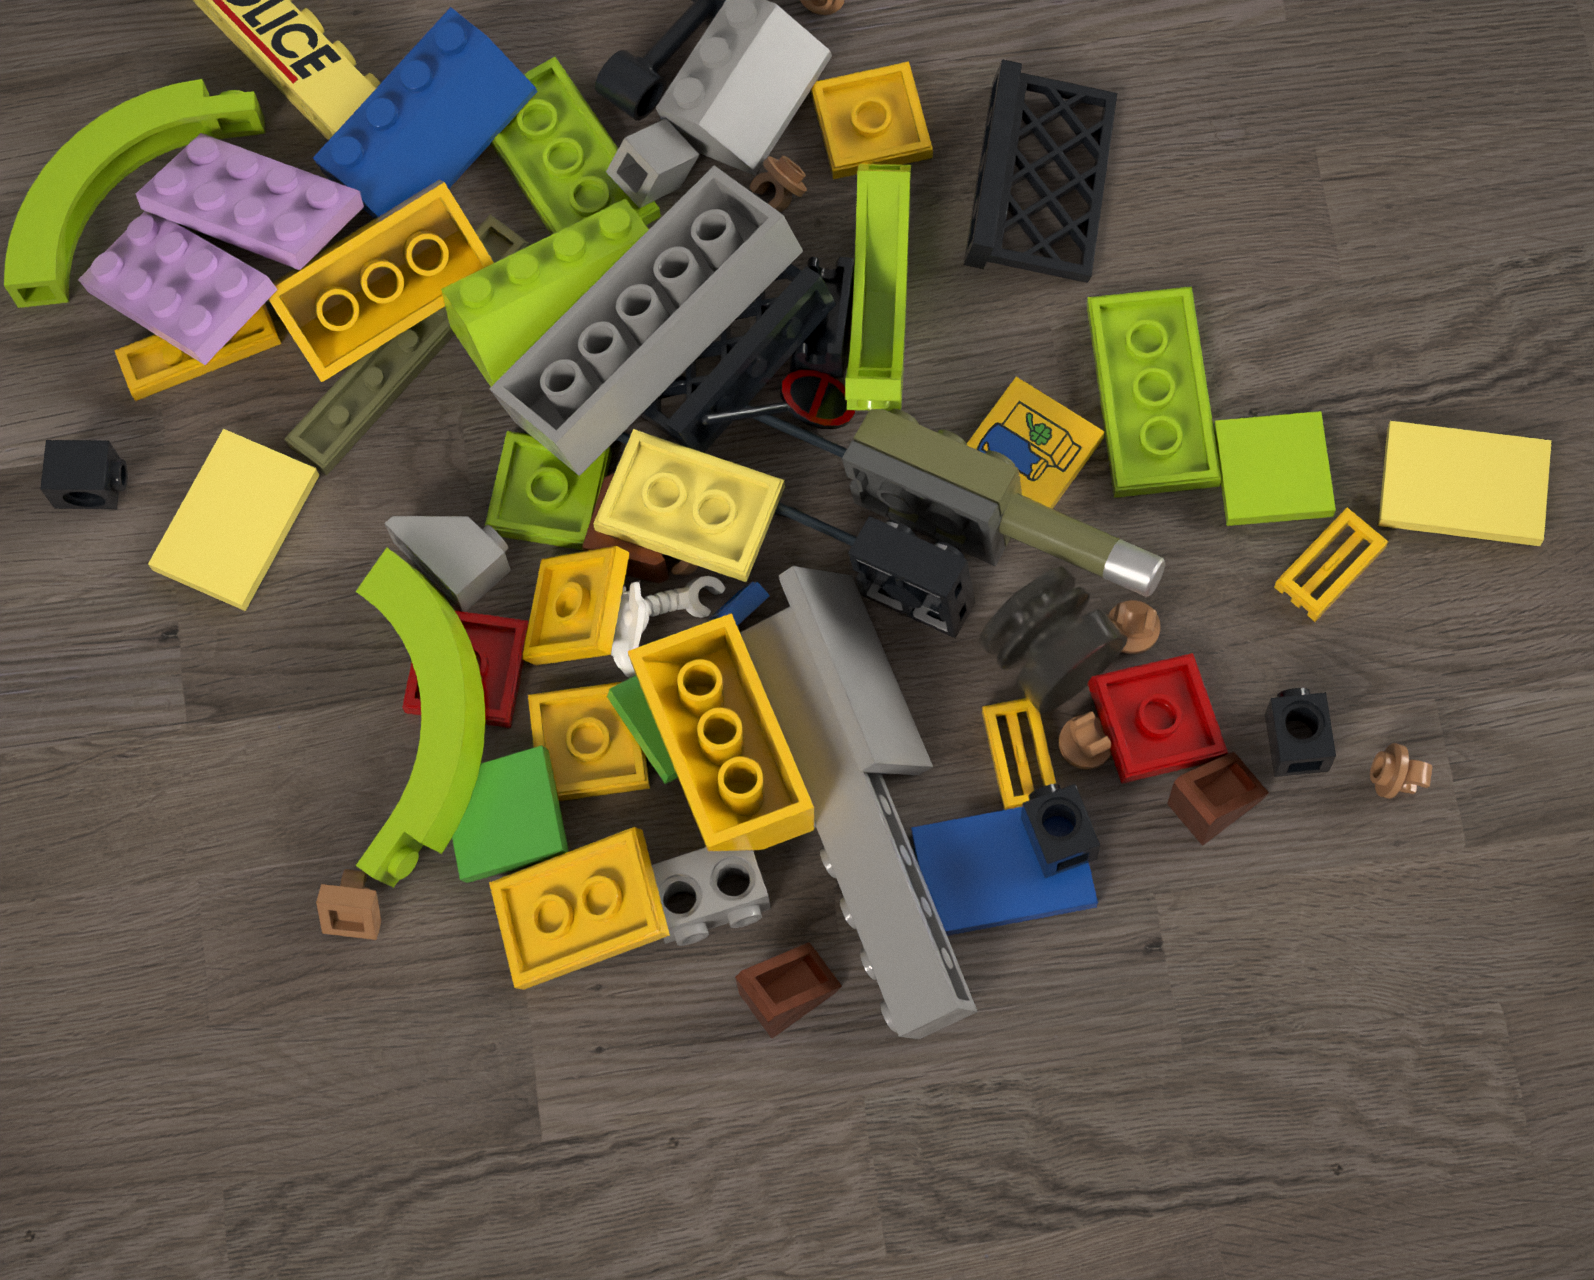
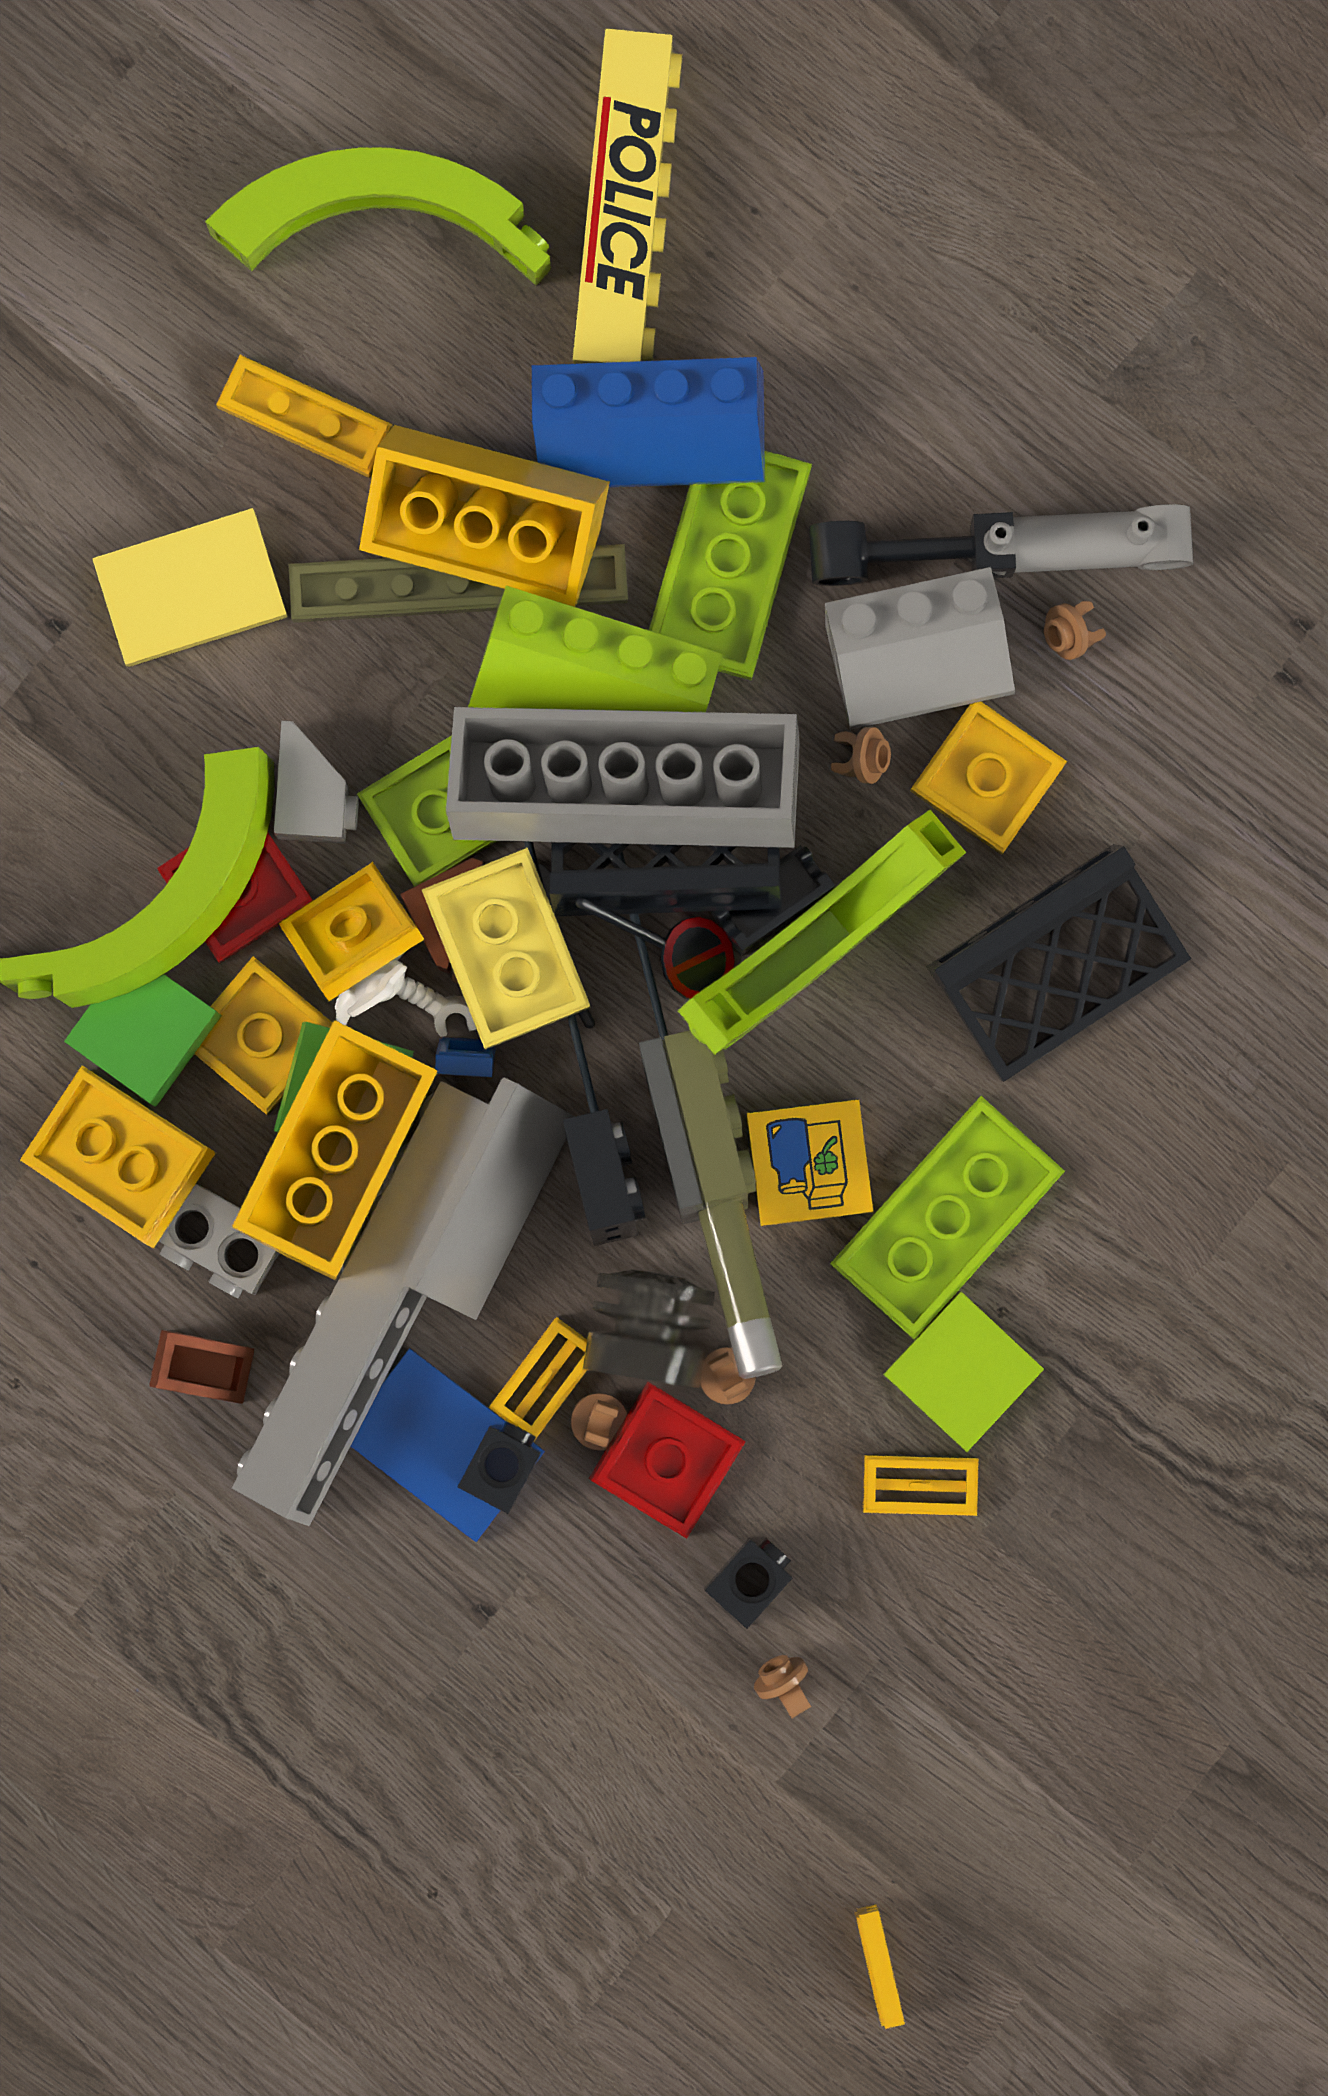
camera: 40 degrees right, 15 degrees up
black brick [40,440,128,509] -> none
lavender plate [78,211,278,365] -> none
lavender plate [136,133,364,270] -> none
light grey brick [606,118,700,208] -> none
copper slope [1167,751,1269,846] -> none
light yellow tile [1378,421,1552,546] -> none

